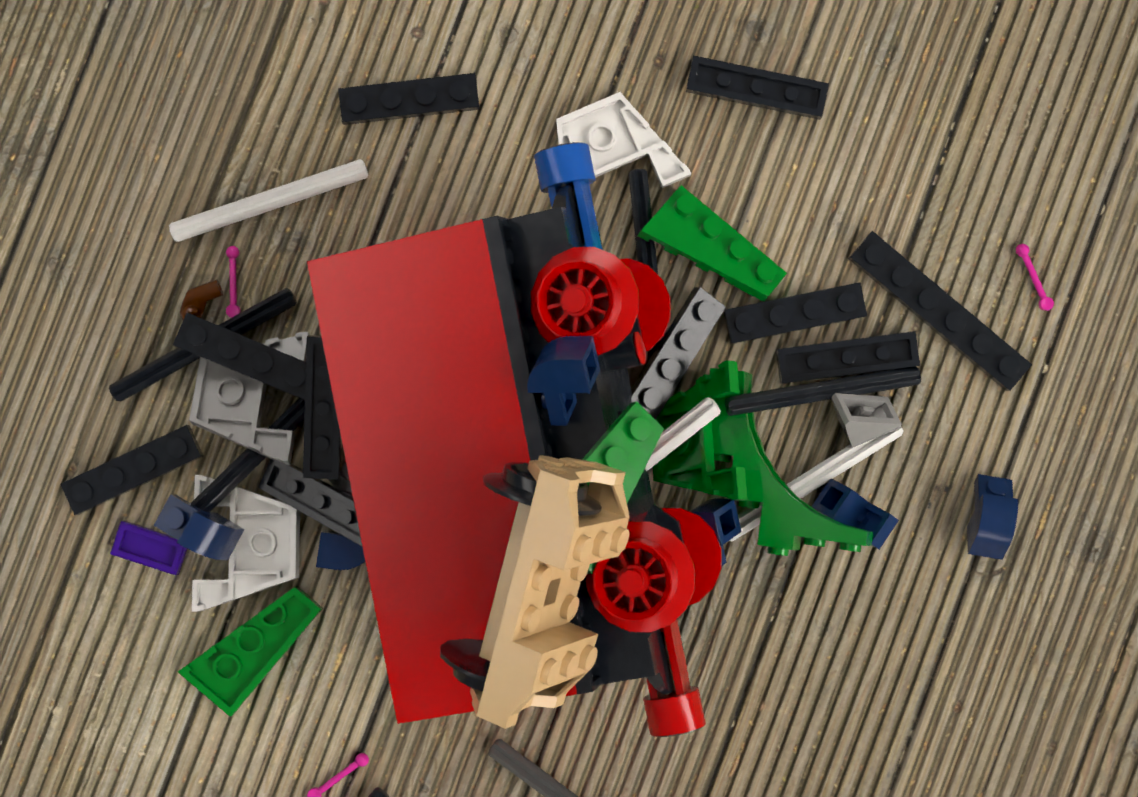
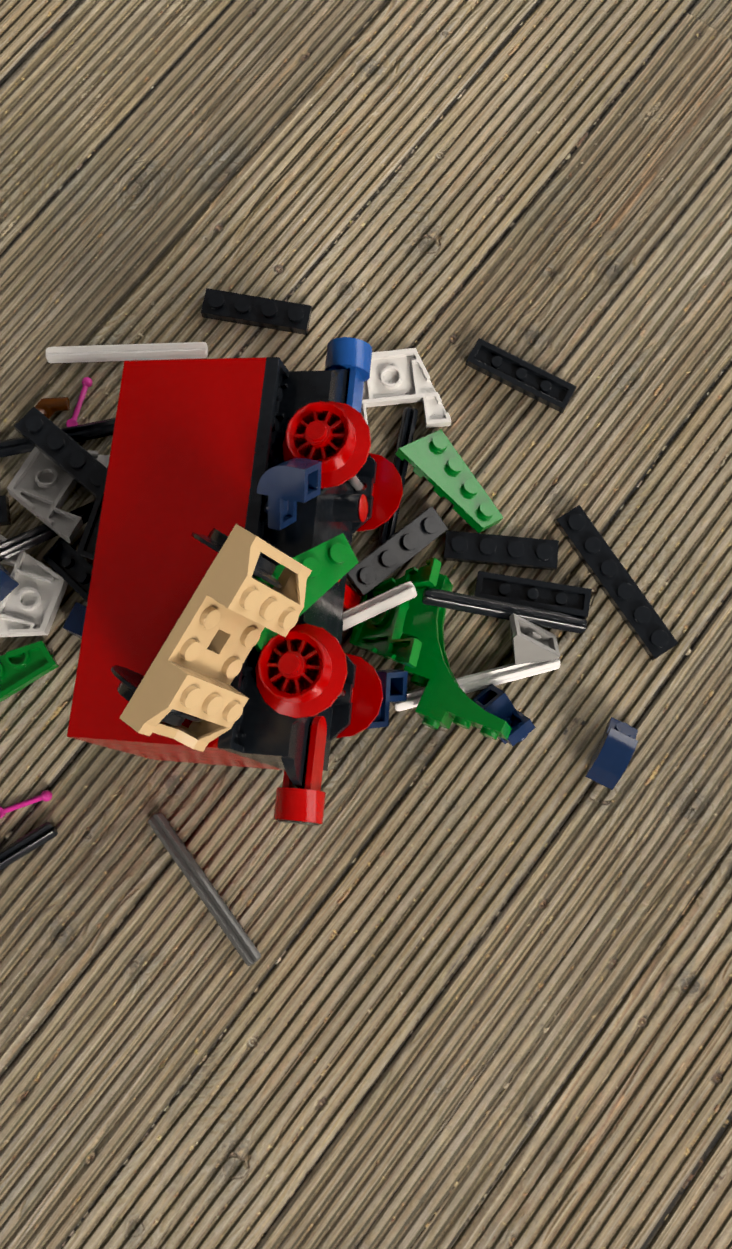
camera: 15 degrees right, 10 degrees down
dark pink hinge [1016,243,1054,311] -> none

